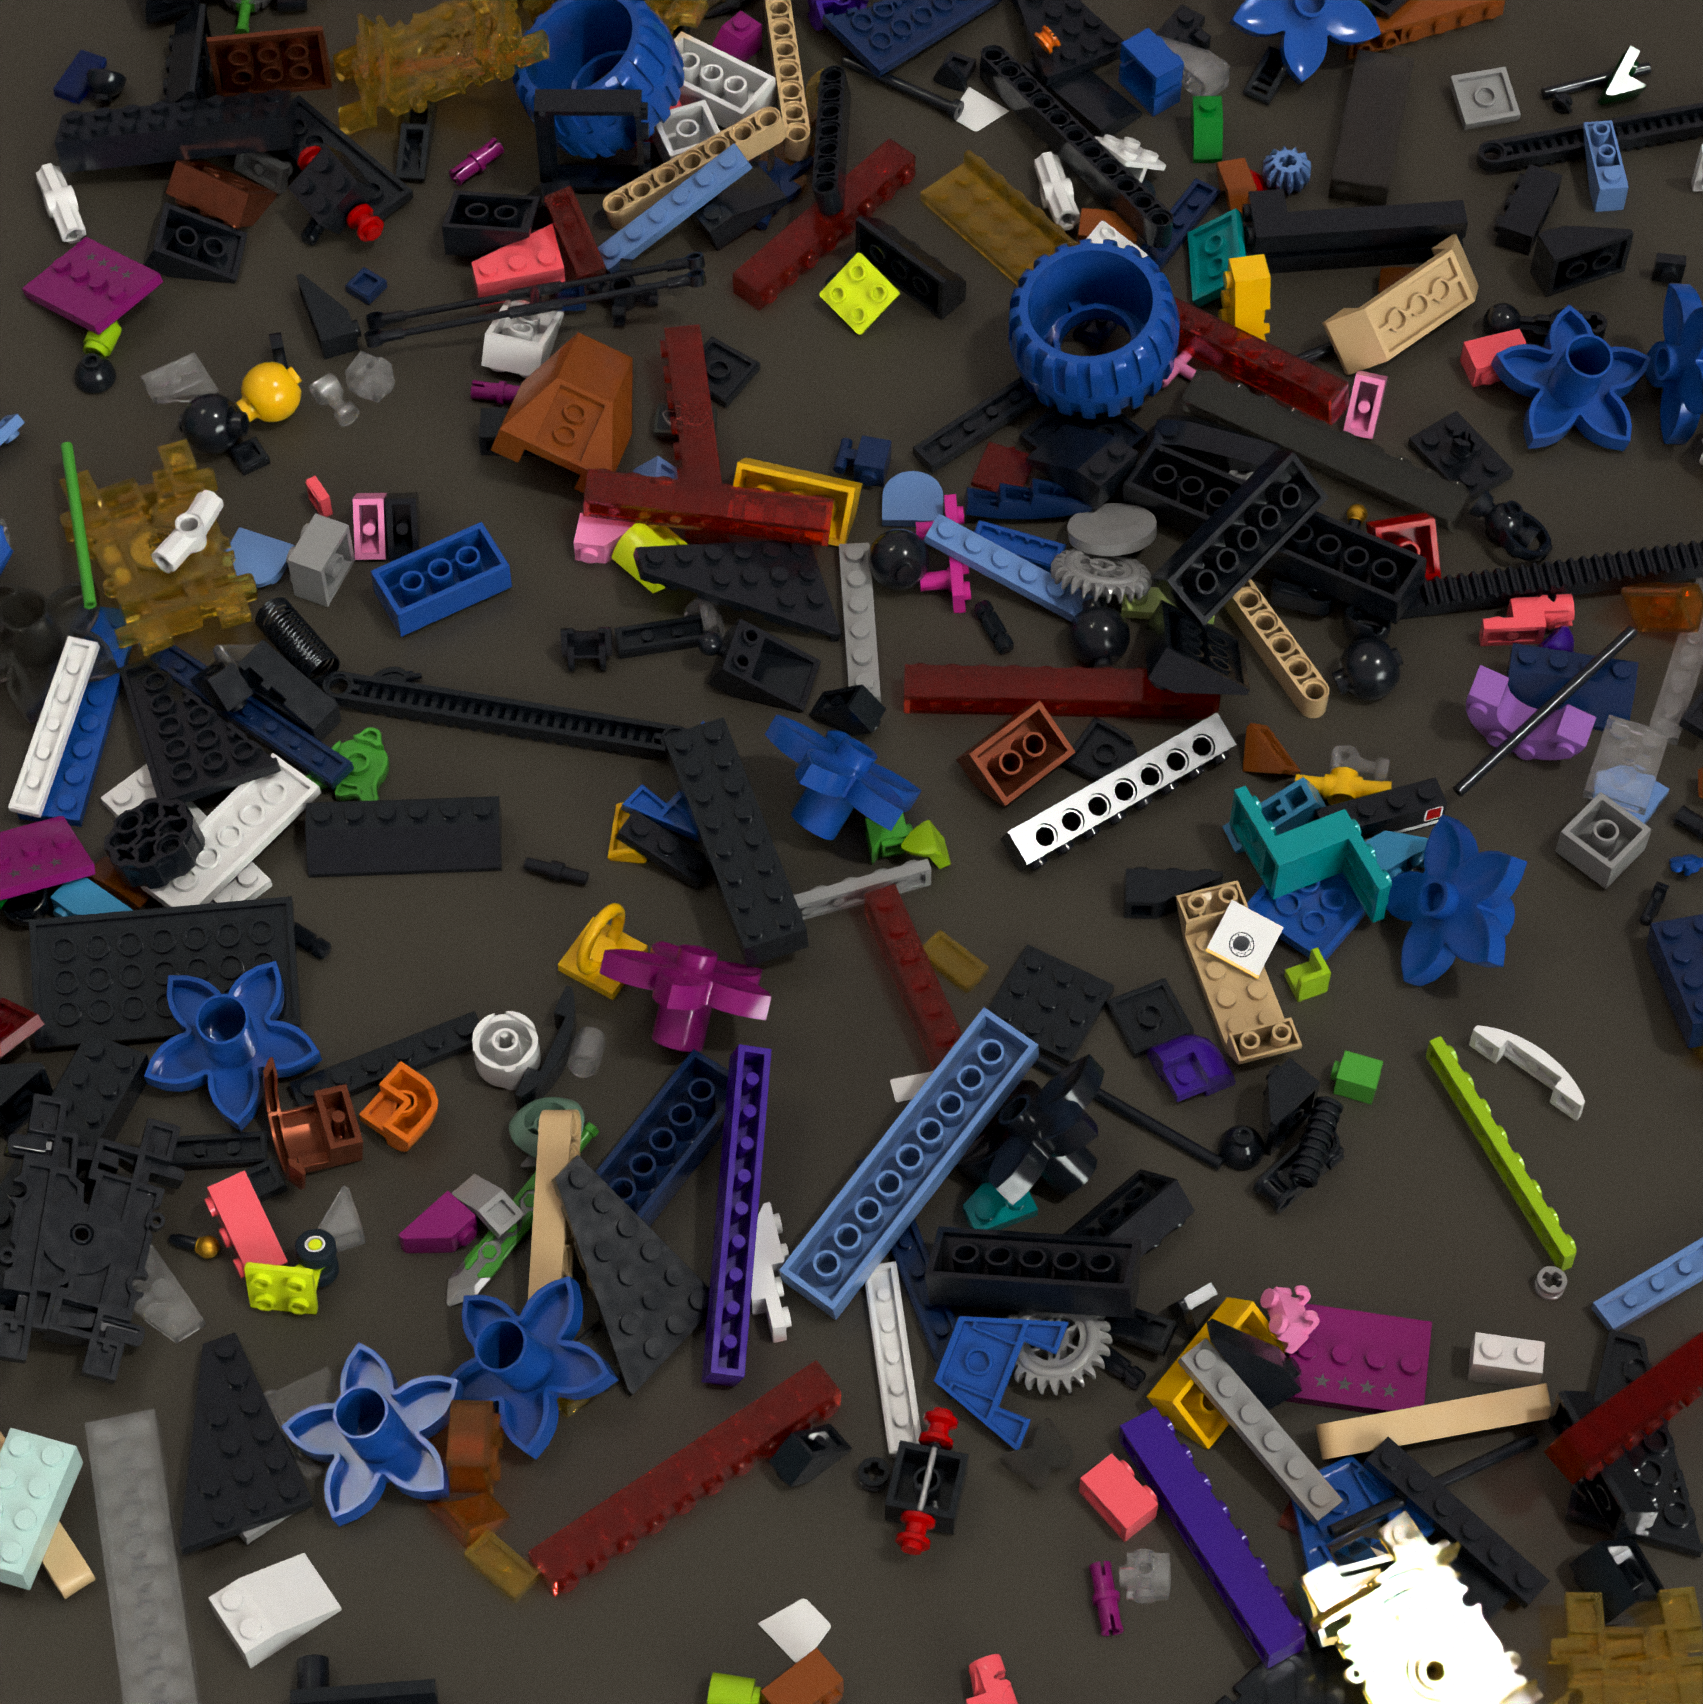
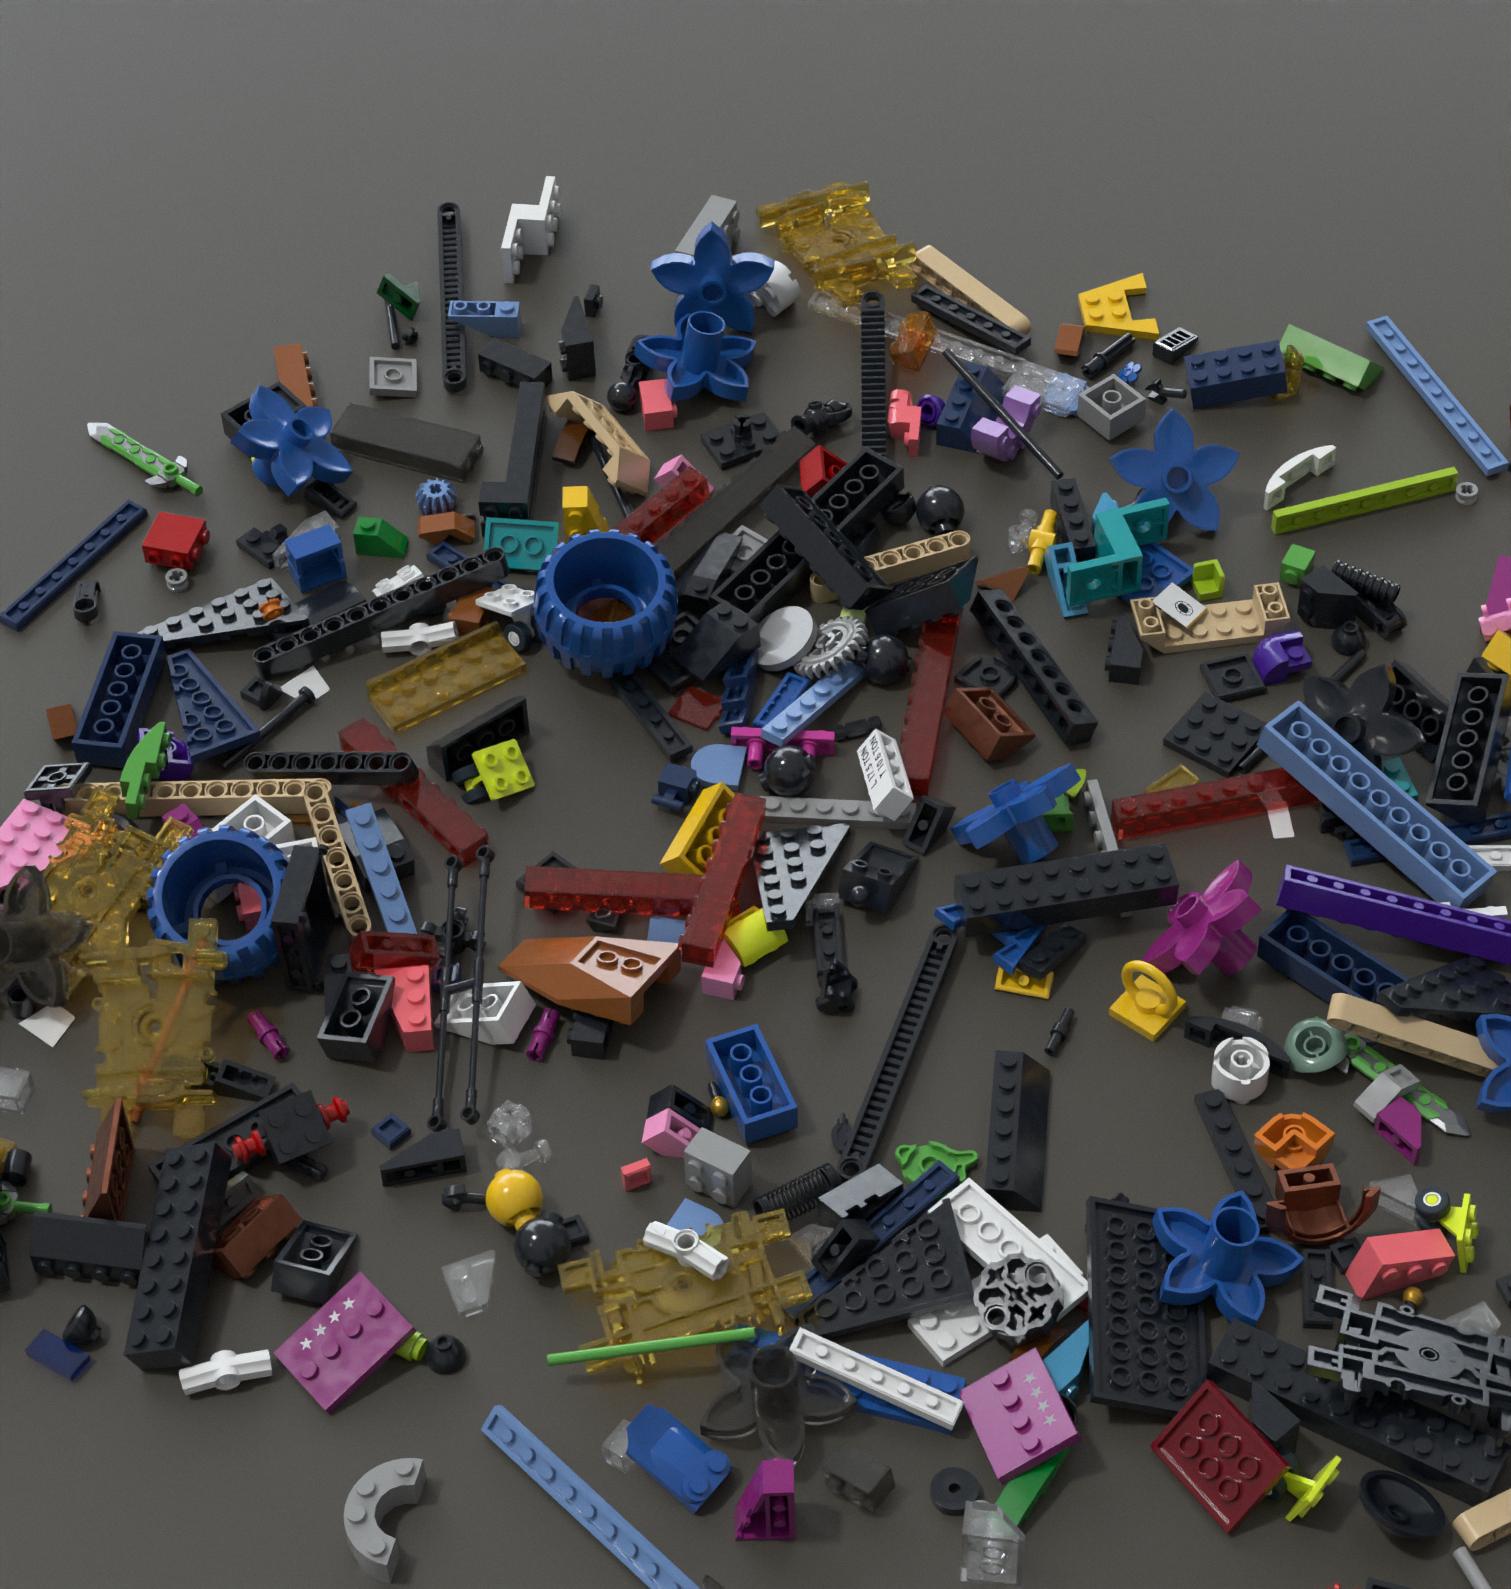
camera: 80 degrees left, 10 degrees down
none -> white brick [857,729,914,821]

